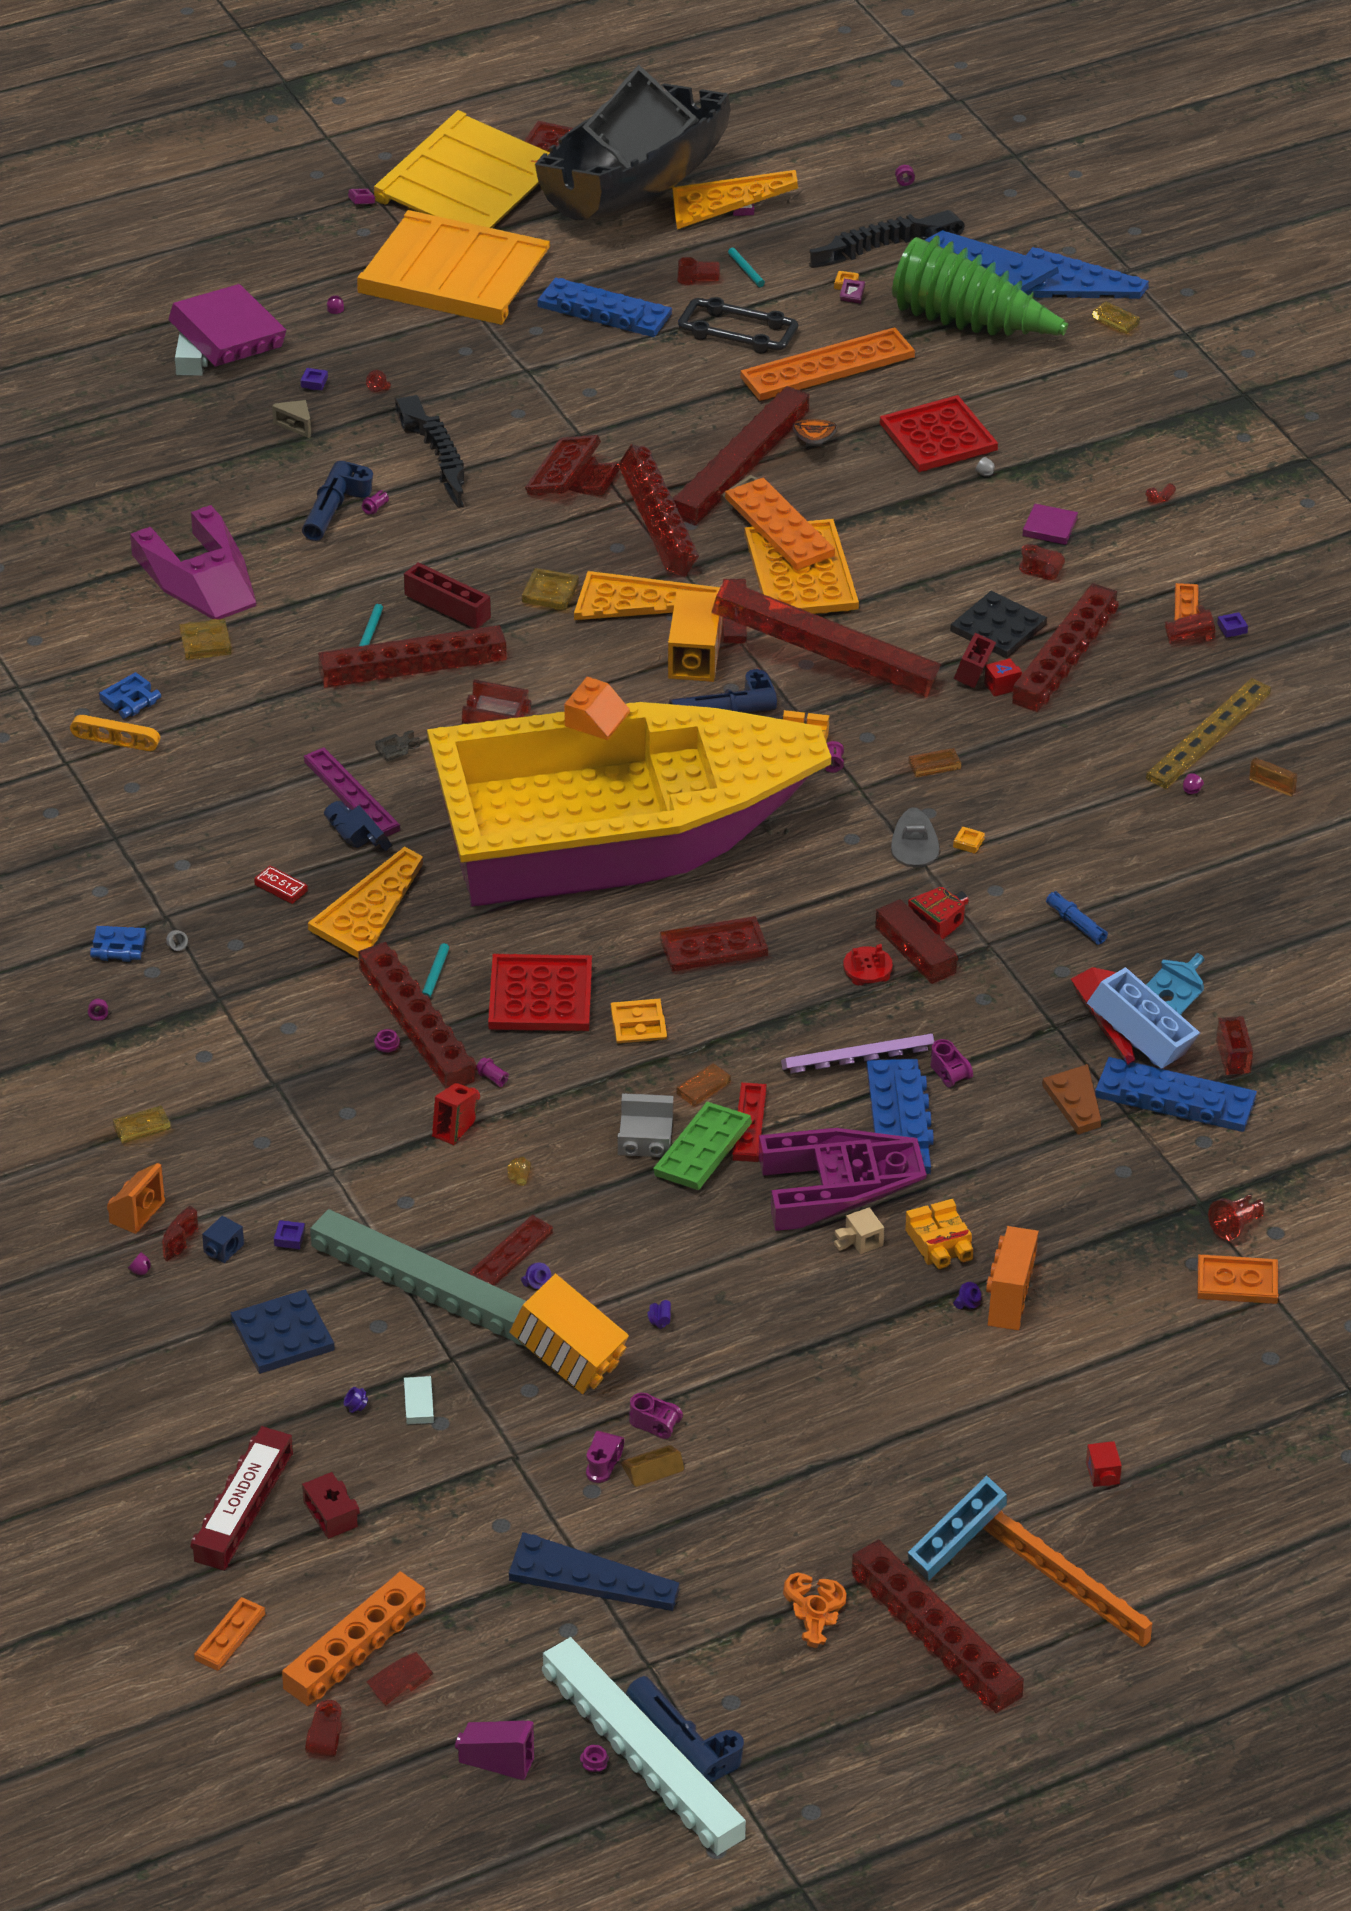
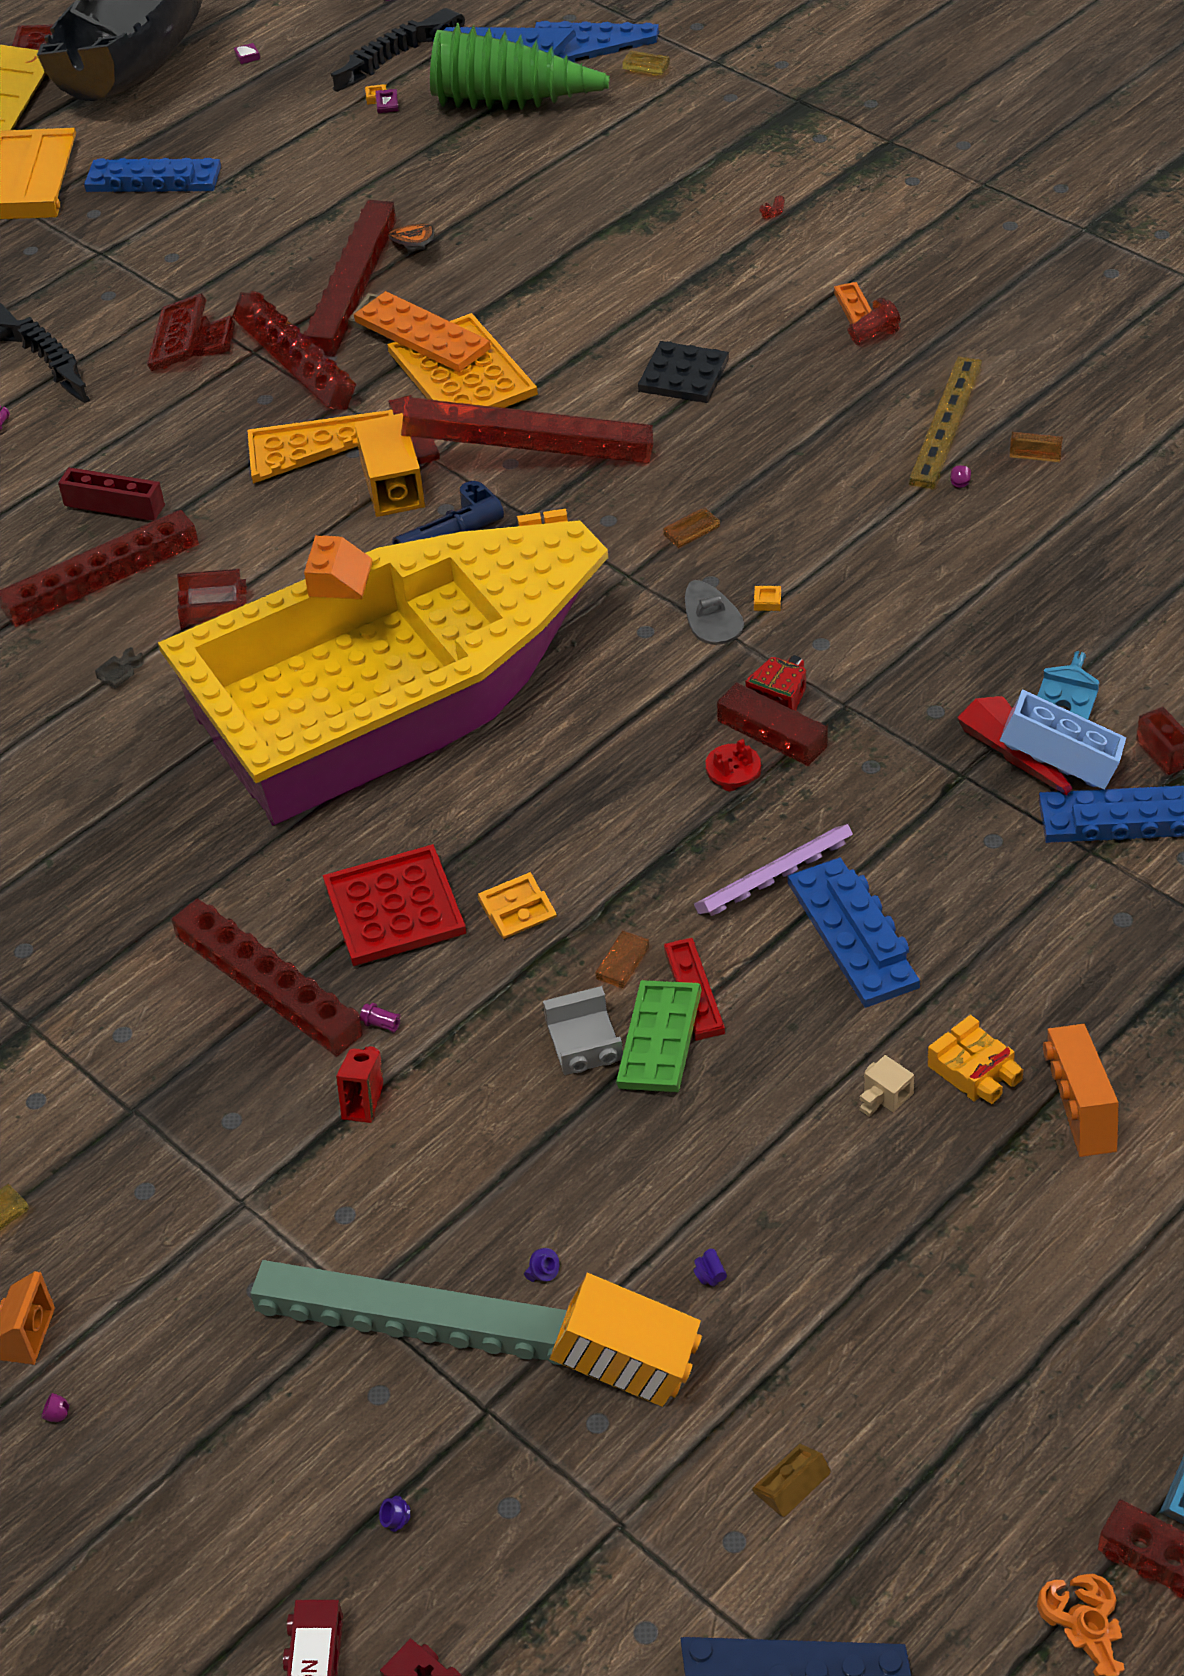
camera: 15 degrees left, 5 degrees up
clear red slope [162,1206,198,1262] -> none
dark blue brick [202,1216,244,1263] -> none
dark blue plate [231,1289,335,1374] -> none
red tile [254,866,308,904] -> none
dark purple plate [274,1220,306,1249] -> none
magenta tile [304,747,400,837] -> none
light orange wing [308,846,423,961] -> none
dark blue plate [324,801,393,851] -> none
teal bar [358,604,383,654] -> none
magenta plate [374,1029,400,1052] -> none
light aqua tile [404,1376,434,1424] -> none
teal bar [421,943,449,1000] -> none
clear red tile [467,1215,553,1286] -> none
clear yellow plate [507,1156,531,1186] -> none
clear yellow plate [522,568,579,610] -> none
magenta piece [586,1431,625,1483] -> none
magenta piece [629,1393,683,1439] -> none
clear red plate [660,916,768,972] -> none
light orange wing [672,170,798,229] -> none
clear red piece [677,257,720,285] -> none
black bar [678,297,799,353] -> none
teal bar [728,247,765,287] -> none
orange plate [740,327,915,401] -> none
magenta wedge [759,1128,927,1231] -> none
red plate [879,395,998,472] -> none
magenta piece [930,1039,973,1087] -> none
dark purple plate [953,1282,982,1309] -> none
dark red brick [954,633,996,688] -> none
light grey hinge [975,457,995,477] -> none
red brick [984,658,1022,697] -> none
clear red brick [1012,583,1119,712] -> none
clear red piece [1019,544,1065,580] -> none
magenta tile [1022,504,1078,545] -> none
dark orange wing [1042,1064,1101,1135] -> none
blue pin [1046,891,1108,945] -> none
dark purple plate [1217,612,1248,638] -> none

